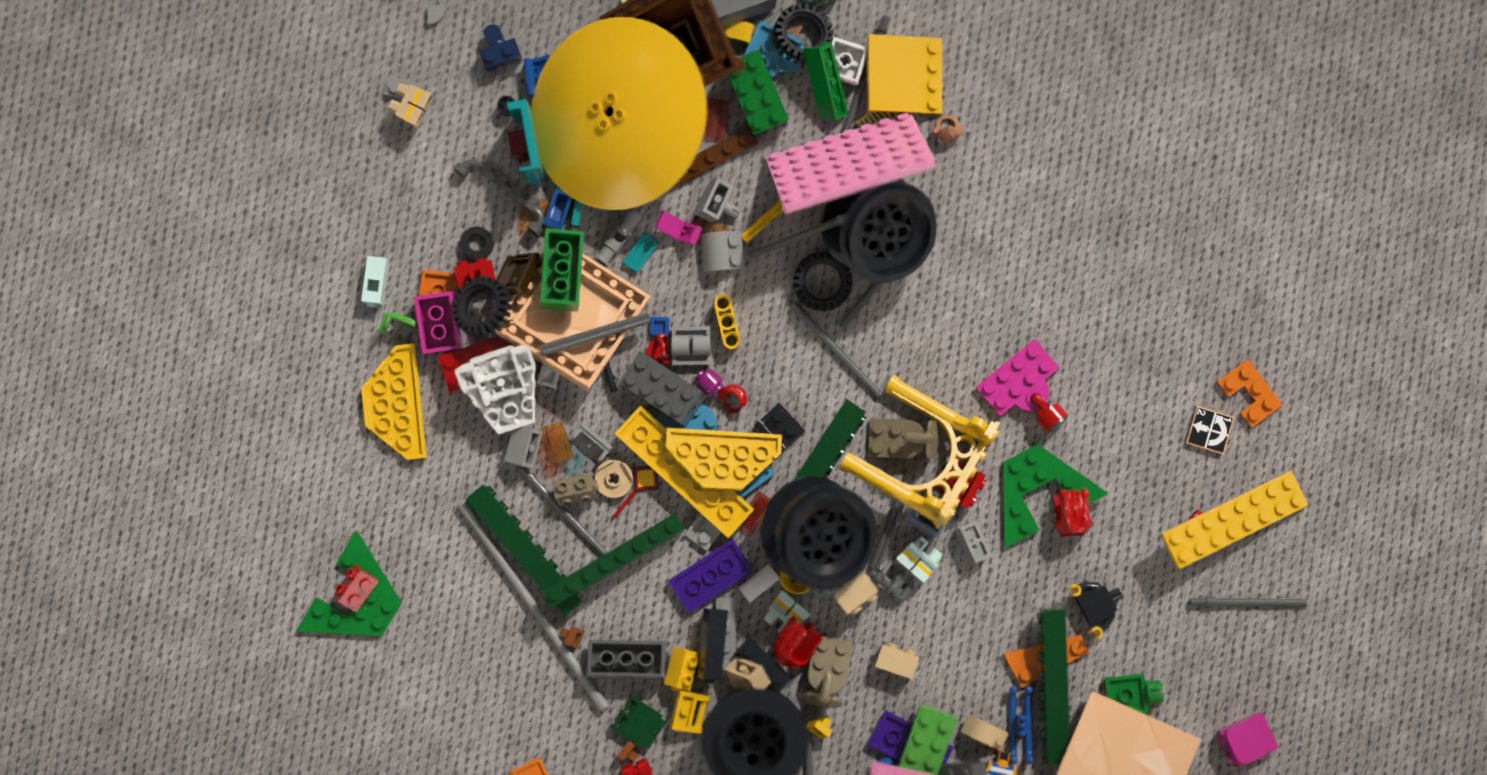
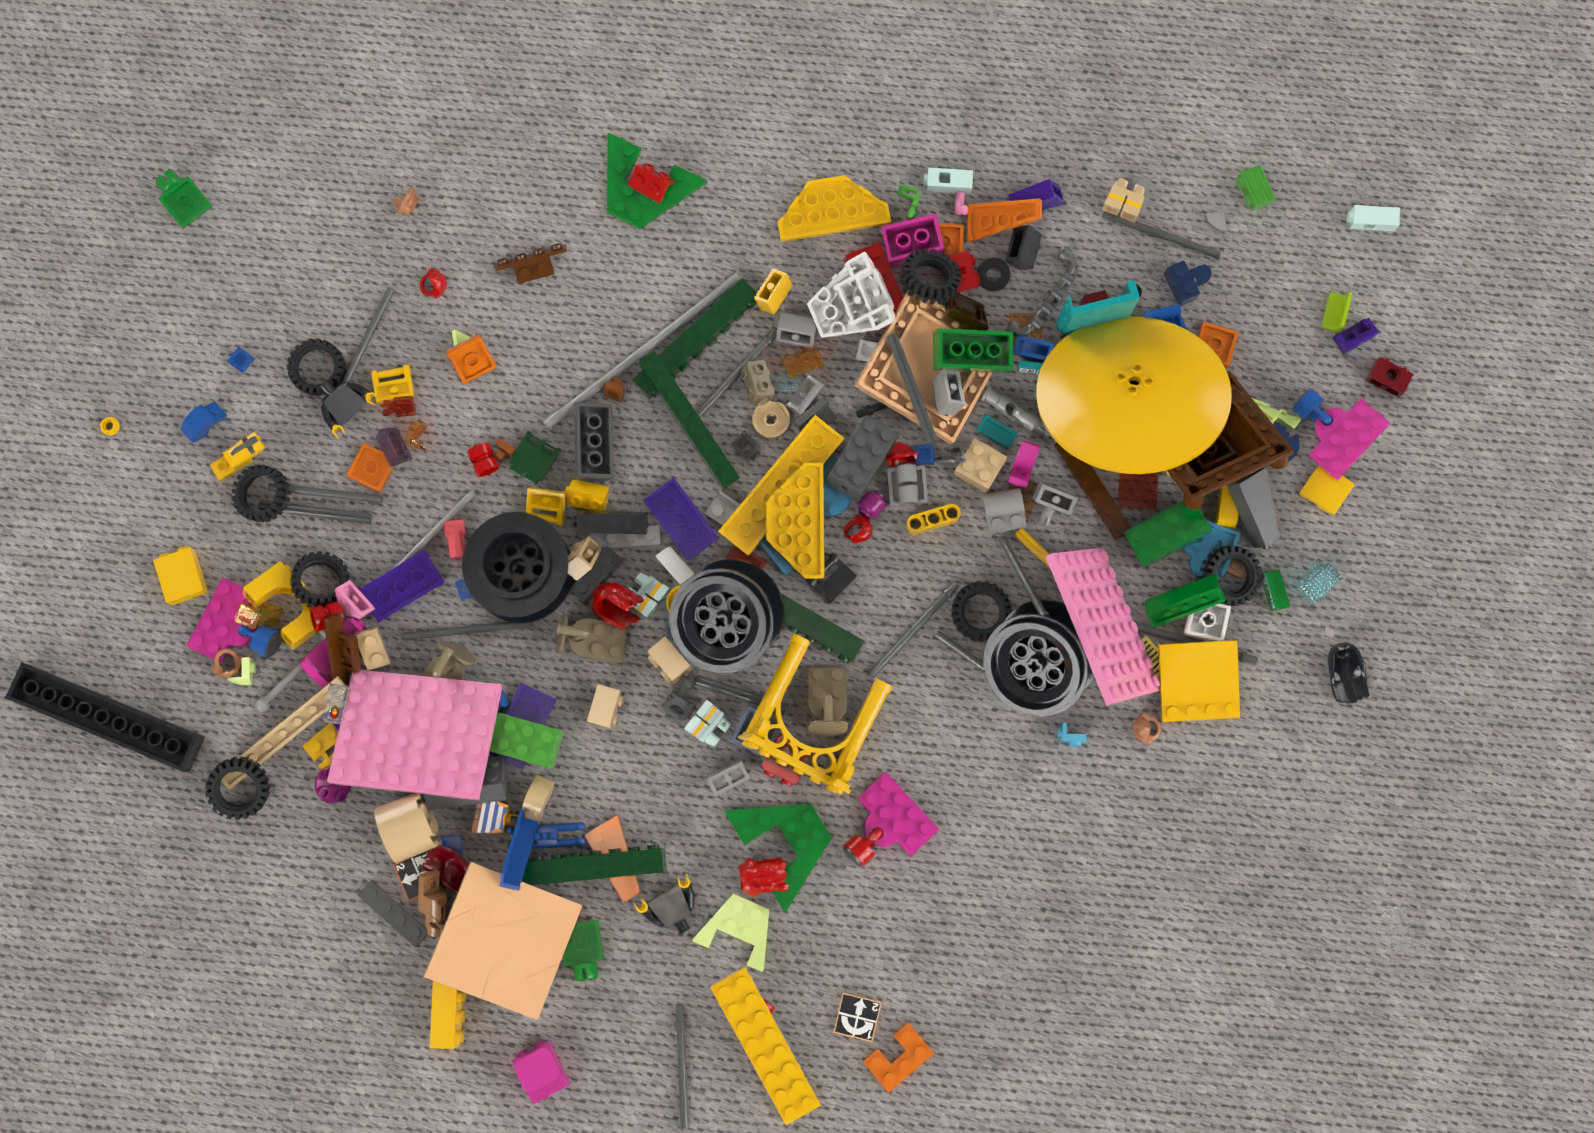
camera: 85 degrees right, 5 degrees down
piece [612,466,659,519] -> none
yellow tile [806,715,832,739] -> none
none -> reddish brown bracket [494,243,567,284]
none -> blue panel [499,809,539,891]
none -> yellowish green wing [692,894,769,972]
none -> clear smoke brick [731,430,761,463]
none -> yellow brick [754,269,793,315]
none -> dark grey panel [794,397,837,432]
none -> light grey brick [932,369,965,415]
none -> dark grey piece [934,448,966,464]
none -> bright pink arm [954,192,968,216]
none -> tan brick [954,438,1007,493]
none -> orange wing [968,199,1042,243]
none -> black brick [1005,225,1042,270]
none -> dark purple slope [1008,179,1065,210]
none -> medium azure bracket [1057,722,1086,747]
none -> dark grey bar [1102,211,1221,259]
none -> orange tile [1198,321,1239,368]

